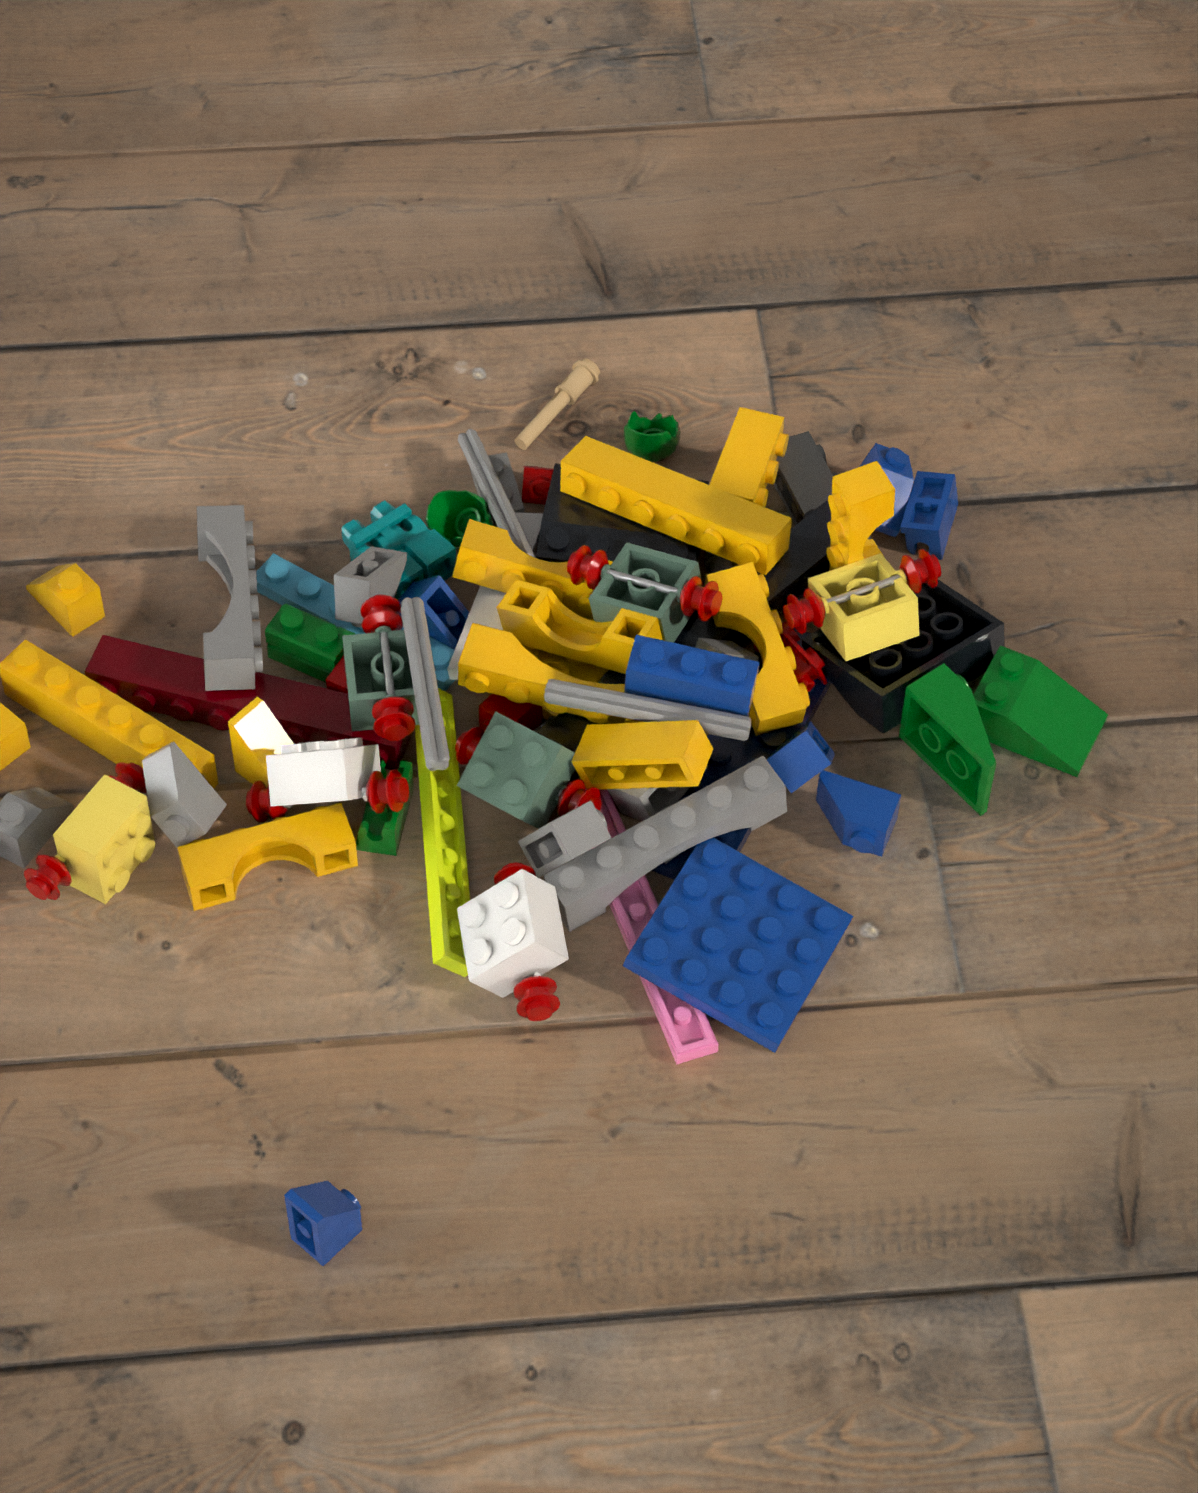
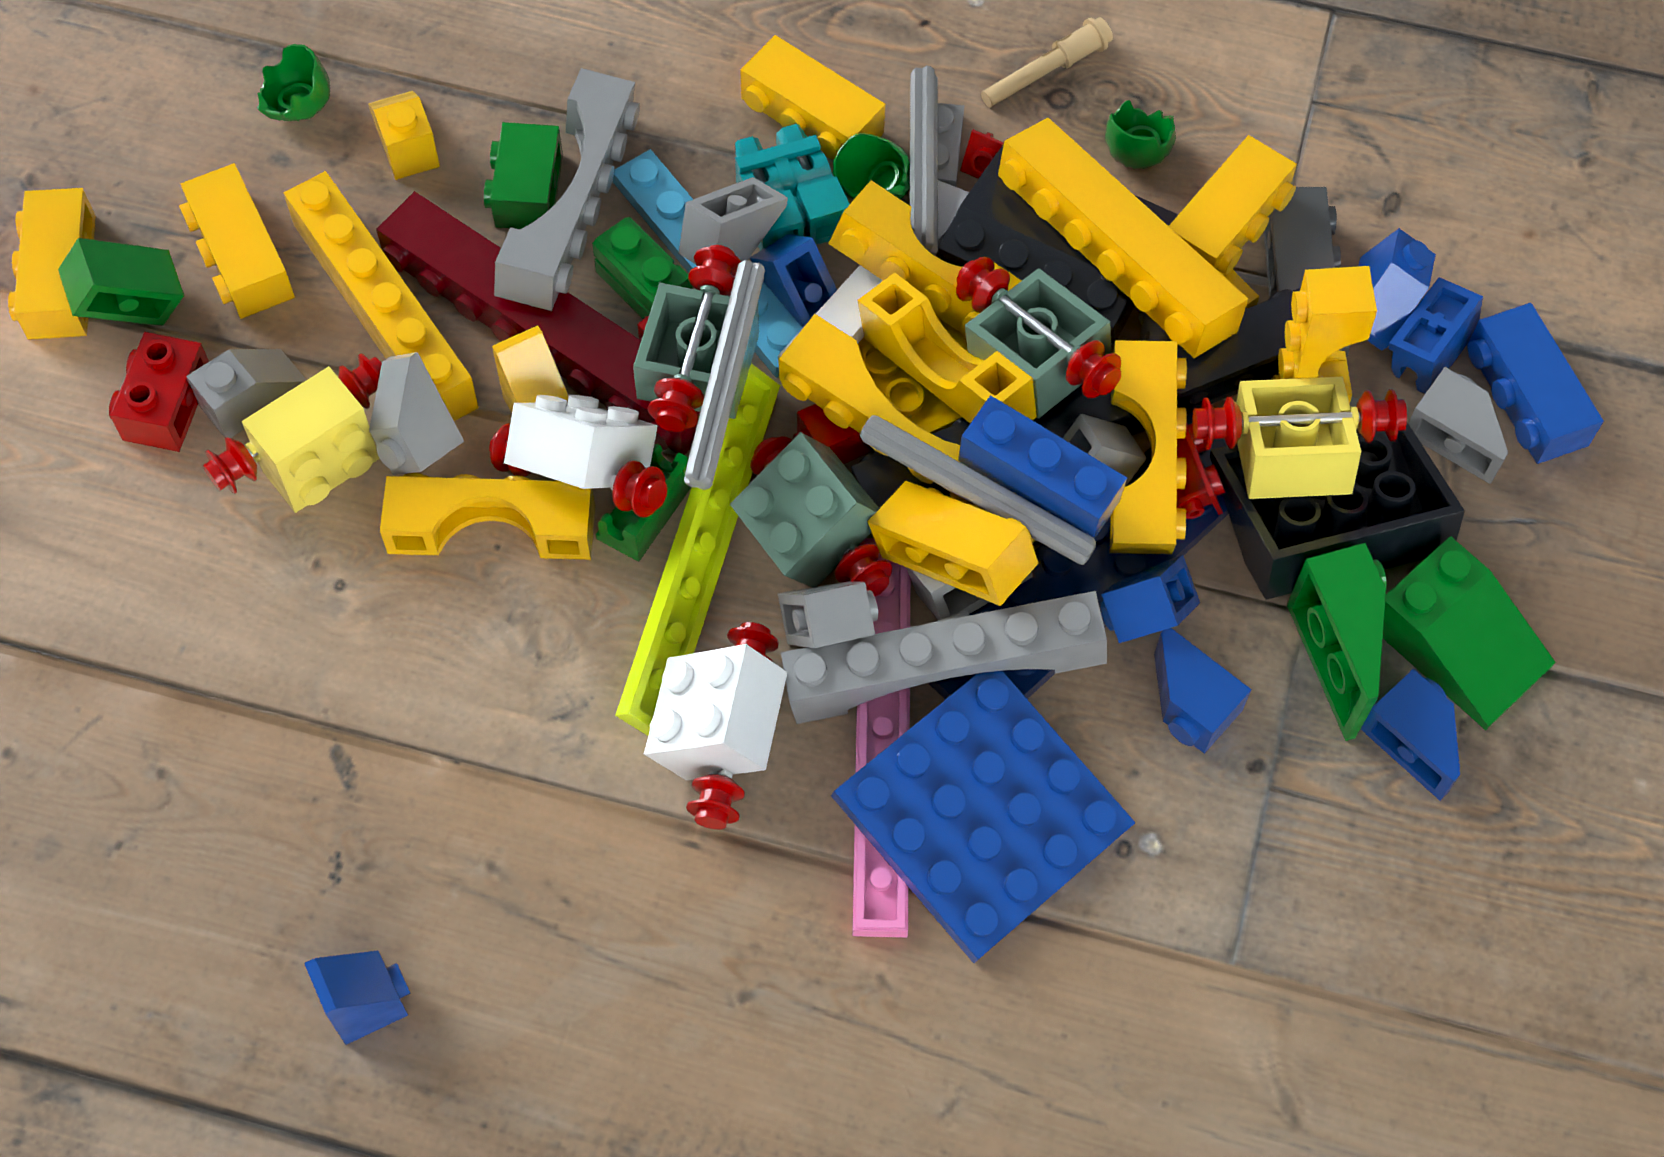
camera: 20 degrees right, 10 degrees up
none -> green brick [484,122,563,229]
none -> yellow brick [740,35,886,160]
none -> blue slope [1361,669,1460,801]
none -> light grey slope [1408,367,1508,484]
none -> blue brick [1467,302,1604,464]

